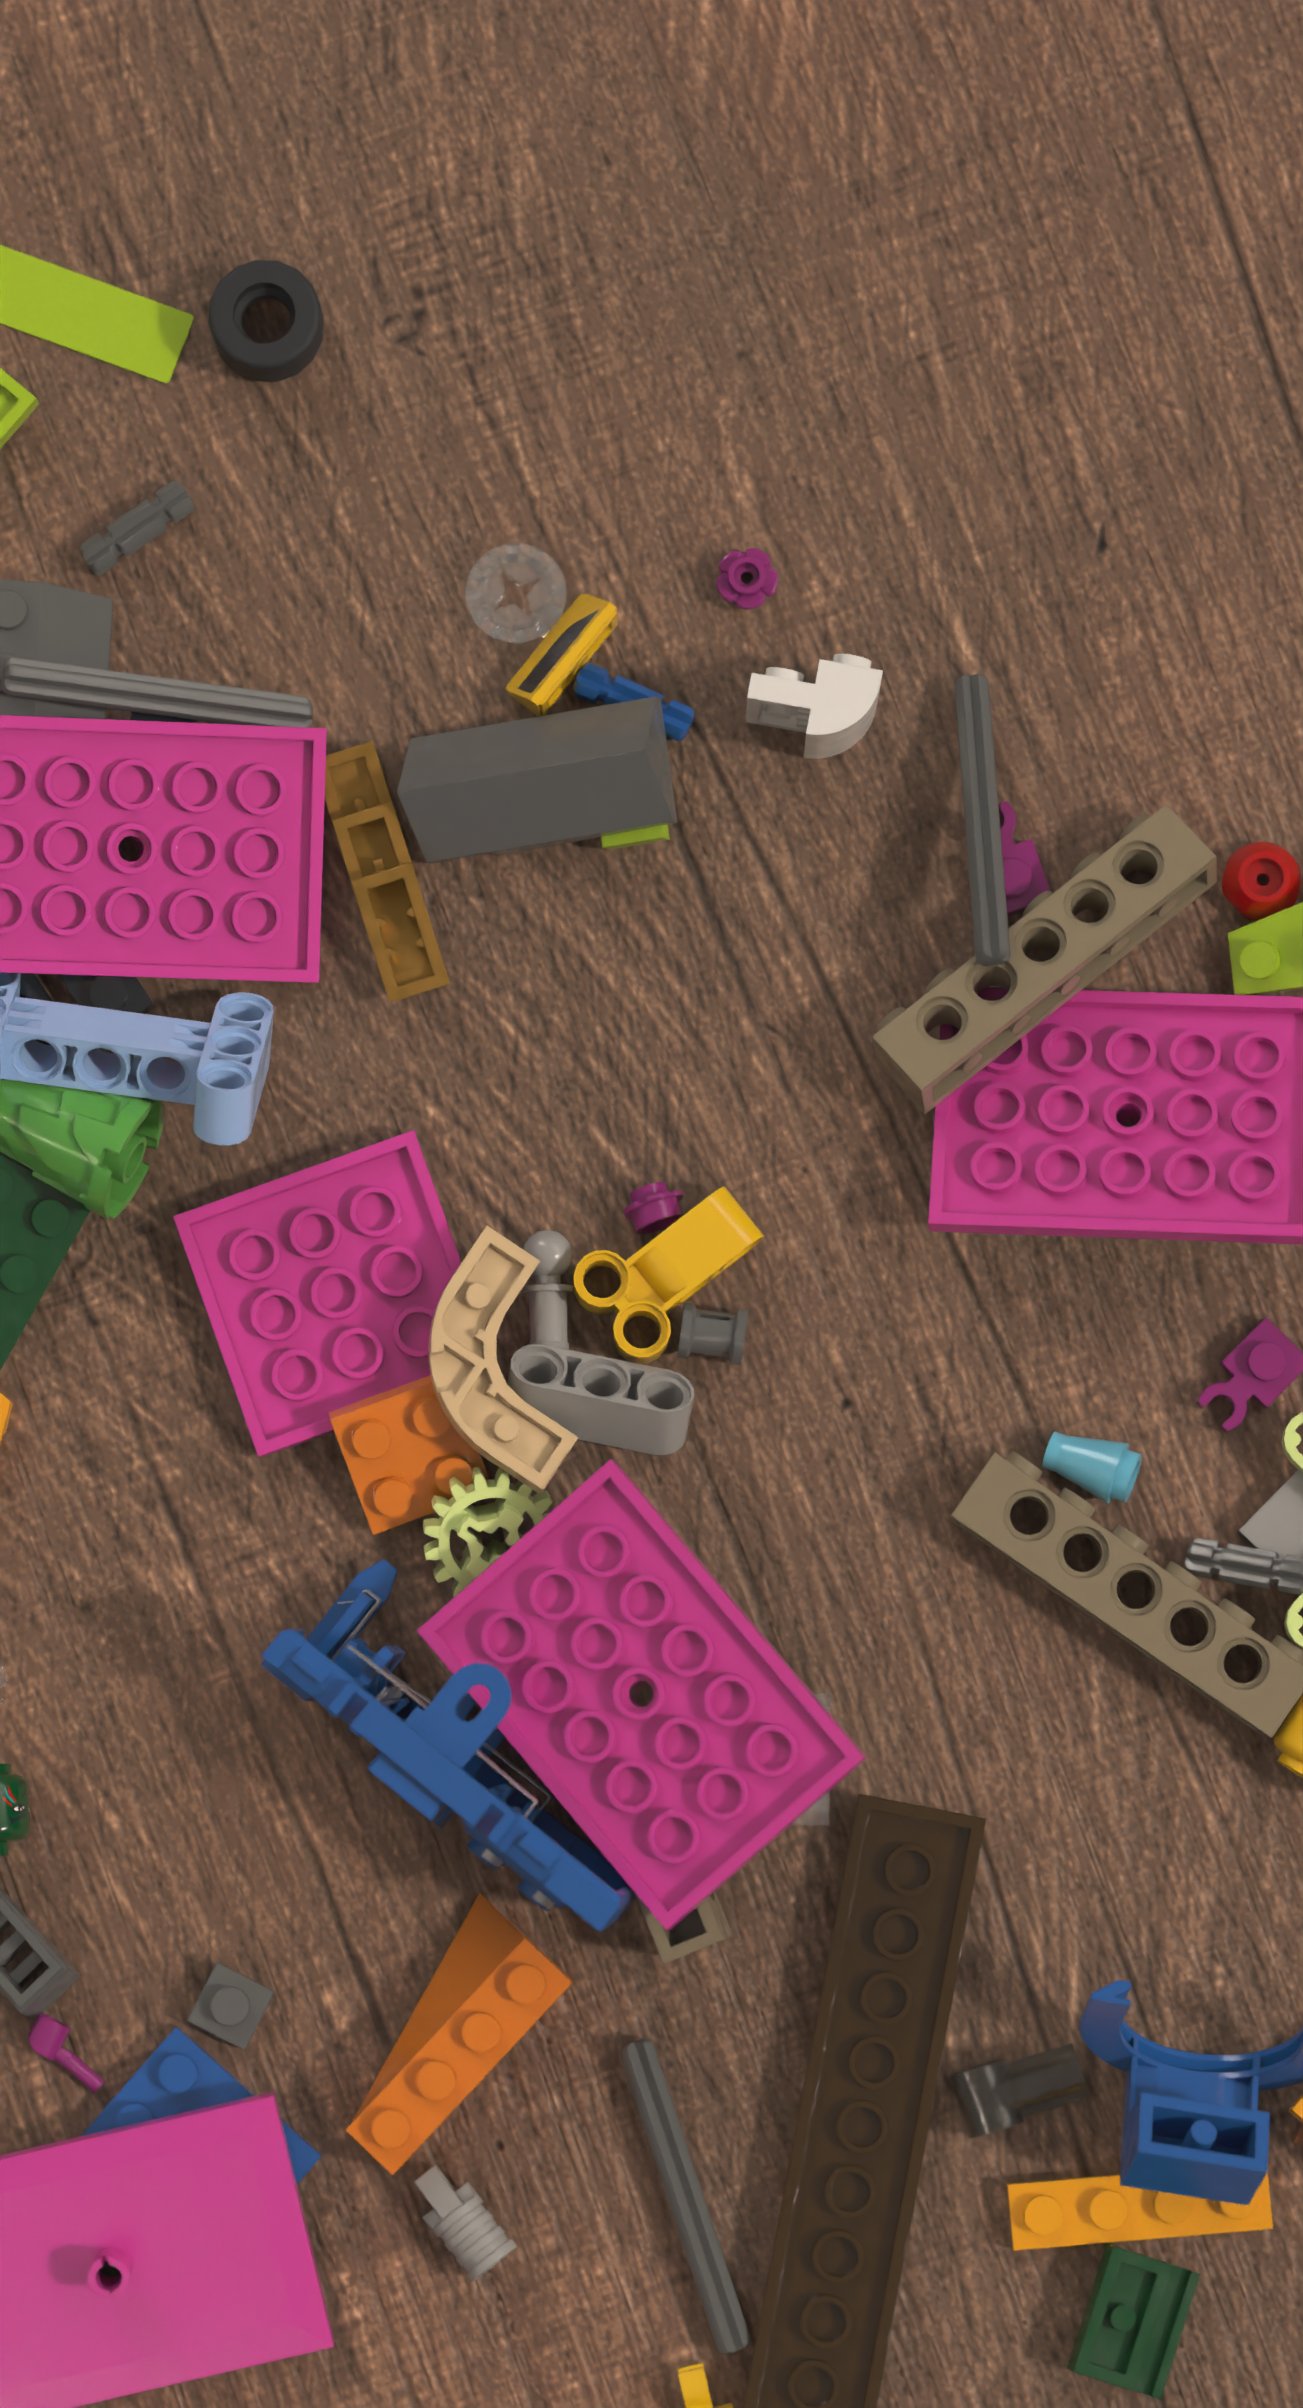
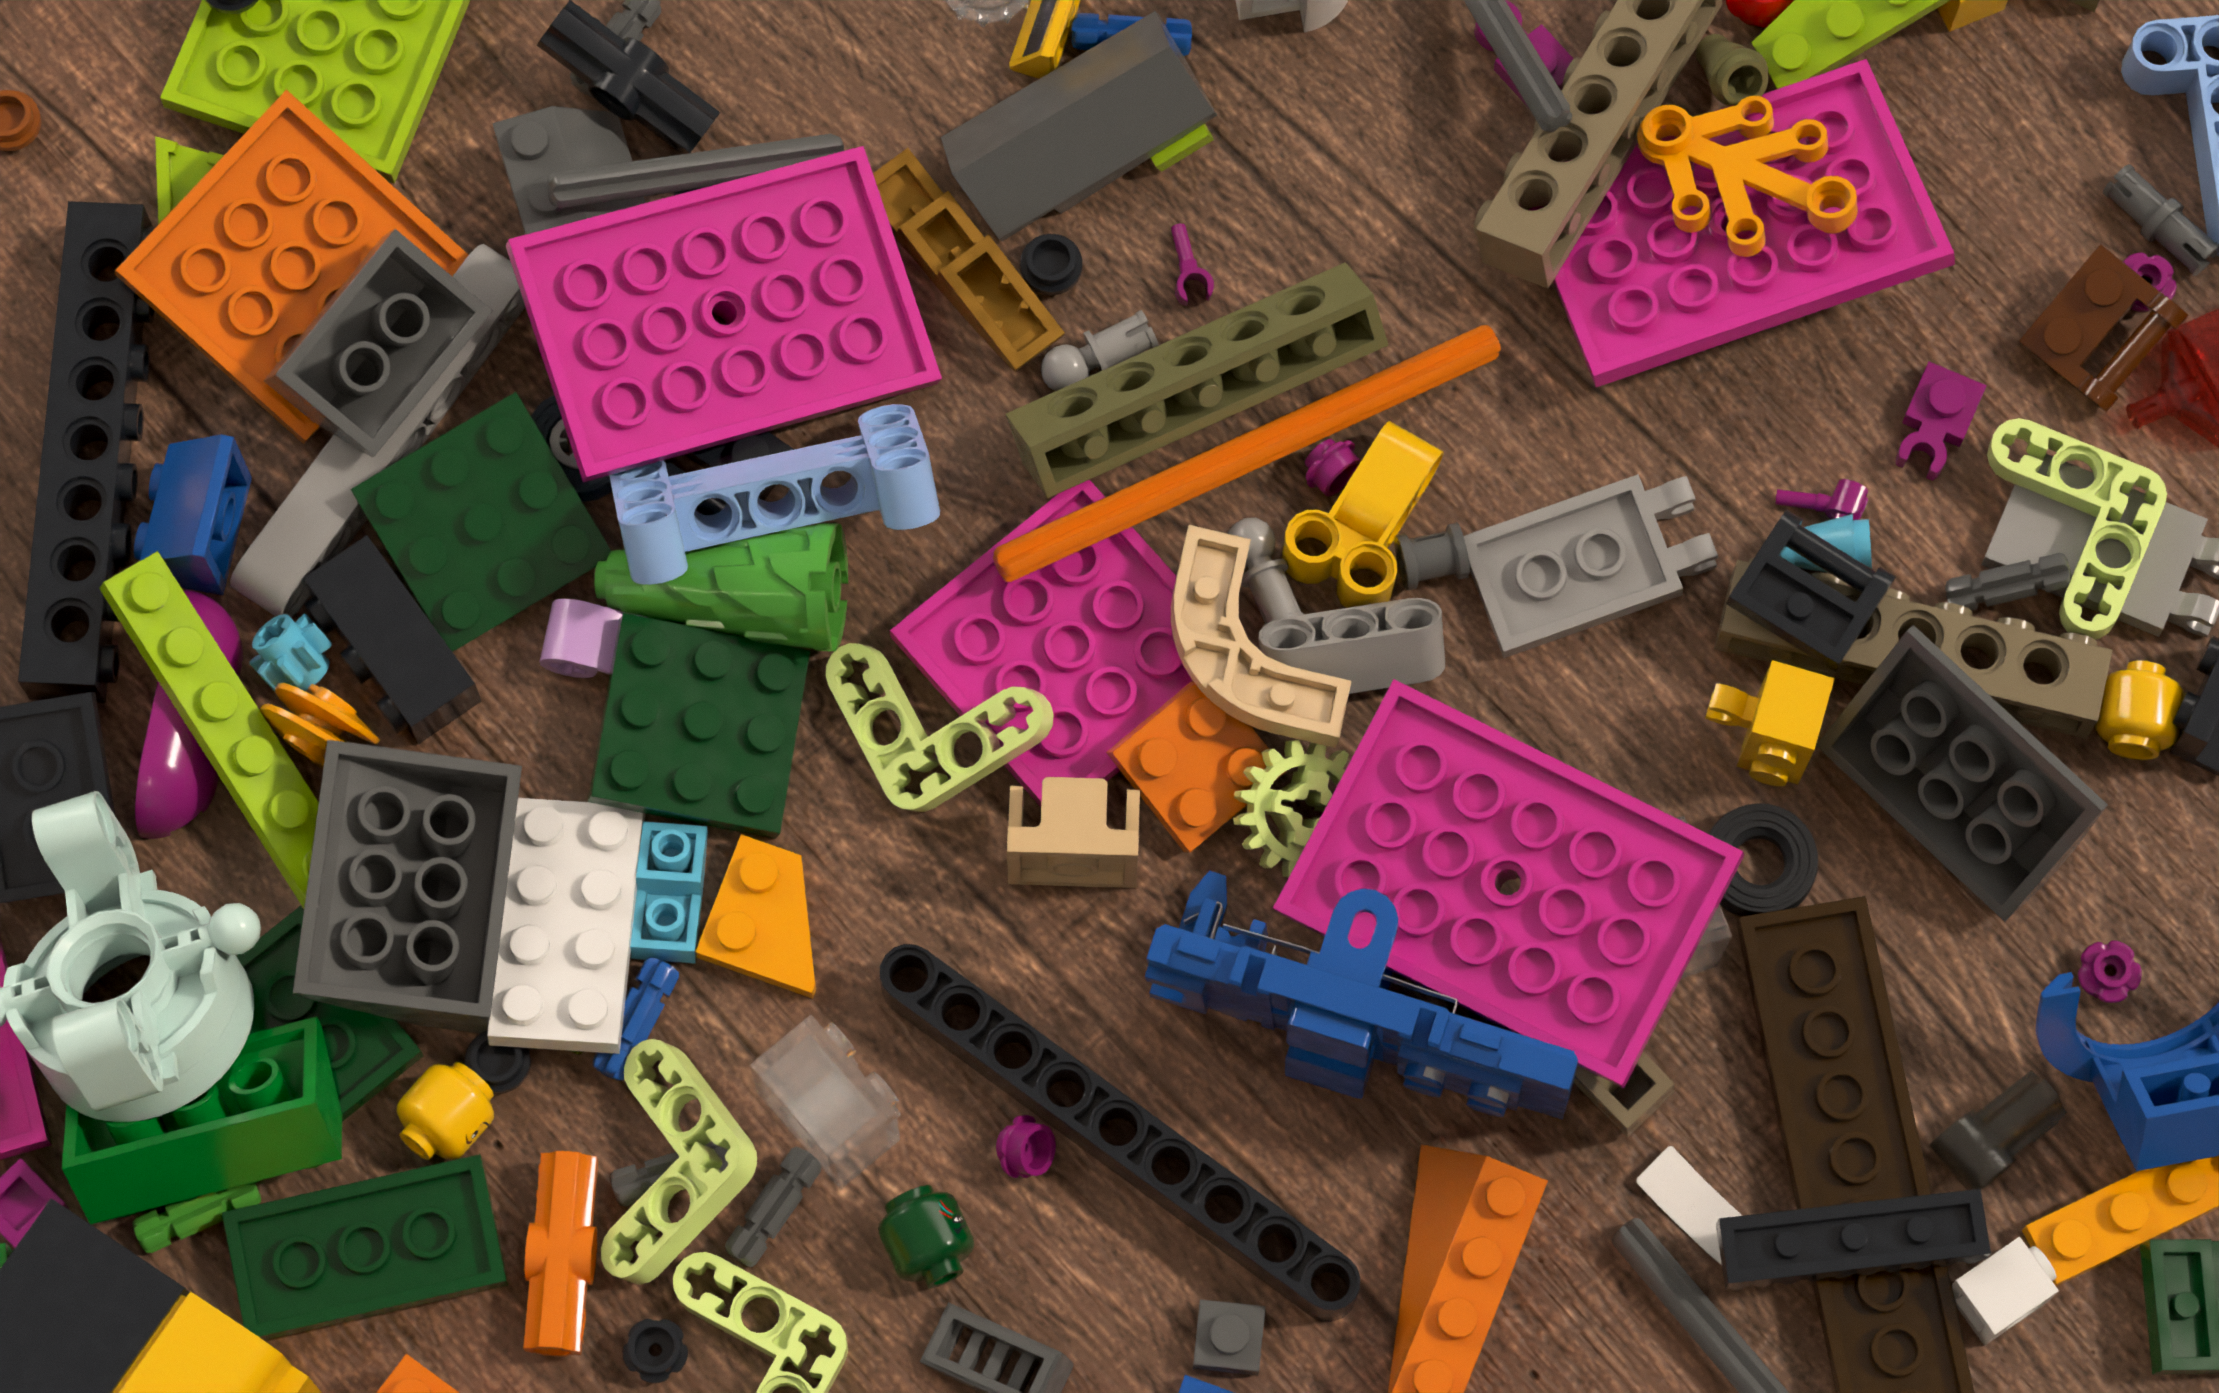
camera: 25 degrees left, 10 degrees down
none -> black piece [537,0,721,154]
none -> yellowish green beam [826,643,1054,812]
none -> black beam [880,944,1360,1322]
none -> orange axle [993,325,1501,582]
none -> magenta plate [996,1114,1056,1178]
none -> olive brick [1006,262,1388,498]
none -> tan panel [1007,777,1140,888]
none -> black plate [1020,234,1082,295]
none -> light grey pin [1041,310,1159,391]
none -> magenta hand [1171,223,1214,306]
none -> light grey tile [1464,474,1718,658]
none -> white sticker [1636,1146,1742,1265]
none -> light orange plant [1637,96,1858,257]
none -> olive cone [1696,34,1768,106]
none -> yellow brick [1705,660,1835,786]
none -> black tyre [1709,803,1818,917]
none -> black gear [1716,1189,1991,1291]
none -> black plate [1726,510,1896,672]
none -> magenta hand [1775,479,1868,520]
none -> dark grey slope [1816,625,2108,922]
none -> white brick [1951,1237,2059,1346]
none -> magenta plate [2078,940,2142,1003]

